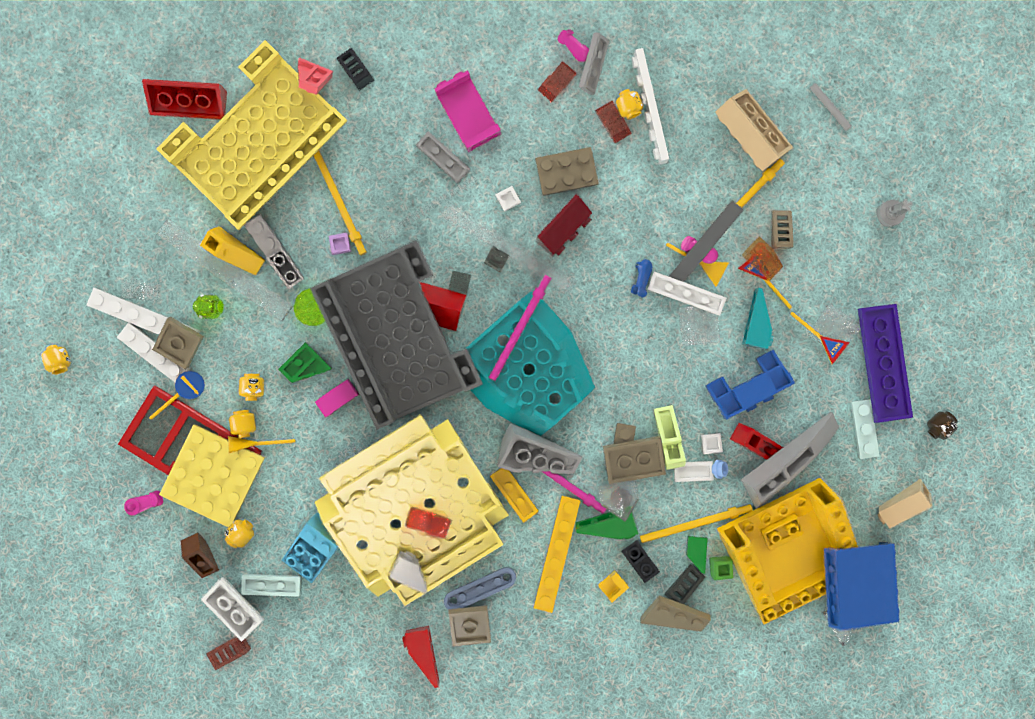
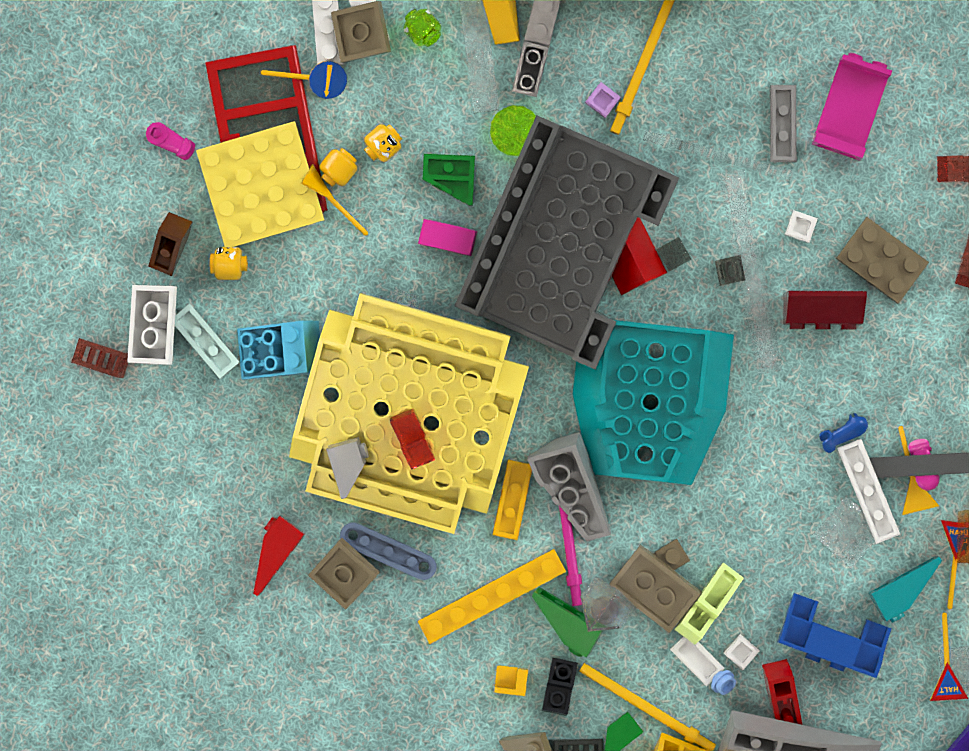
camera: 45 degrees right, 0 degrees up
dark pink bar [489,275,552,381] -> none

